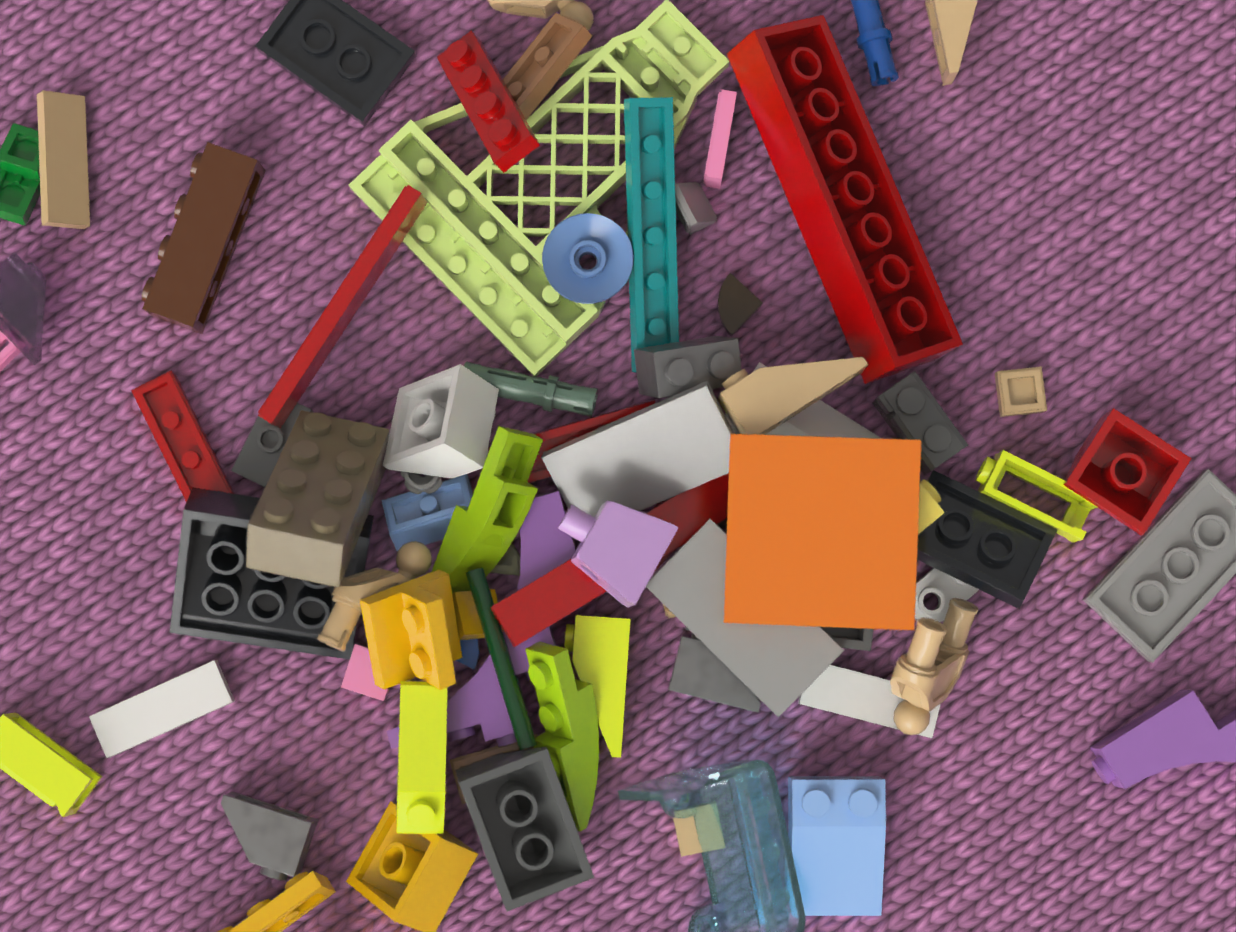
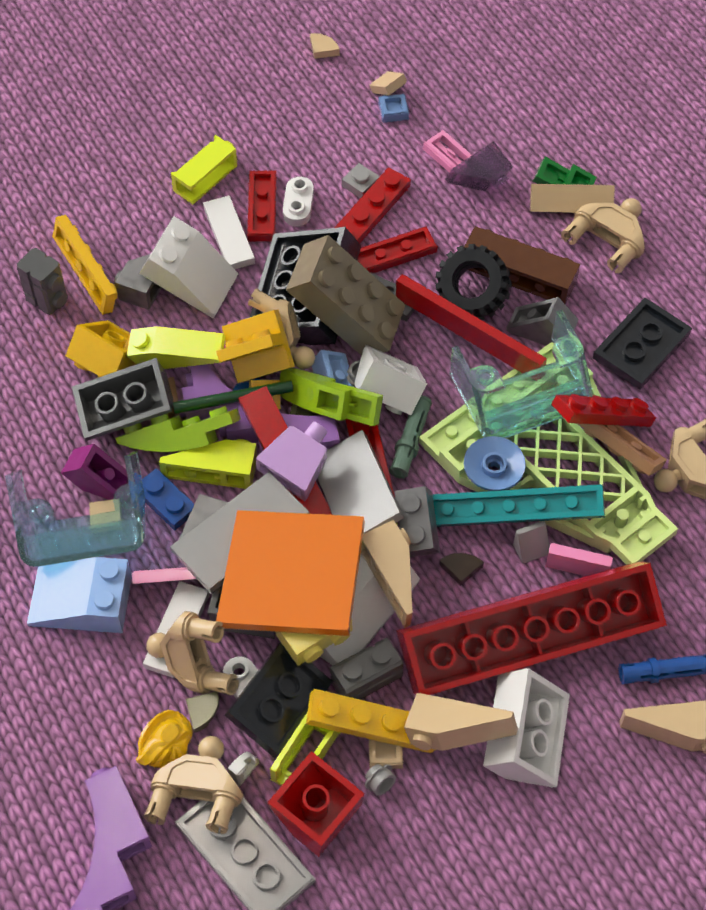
camera: 90 degrees right, 25 degrees down
none -> magenta slope [61,444,138,504]
none -> bright pink tile [132,567,196,584]
none -> blue plate [133,468,194,531]
none -> yellow hat [135,710,193,769]
none -> white slope [139,216,238,318]
none -> tan connector [143,736,244,834]
none -> tile [186,692,219,733]
none -> white tile [228,752,259,786]
none -> red tile [247,171,277,242]
none -> white plate [283,177,314,227]
none -> yellow plate [306,689,436,754]
none -> red plate [334,167,411,243]
none -> light grey plate [342,163,380,198]
none -> light grey plate [365,764,396,796]
none -> tan slope [404,693,518,751]
none -> black tyre [435,244,512,320]
none -> clear light blue windscreen [450,310,593,438]
none -> white slope [483,668,570,788]
none -> flat silver slope [506,297,579,346]
none -> tan connector [561,198,645,273]

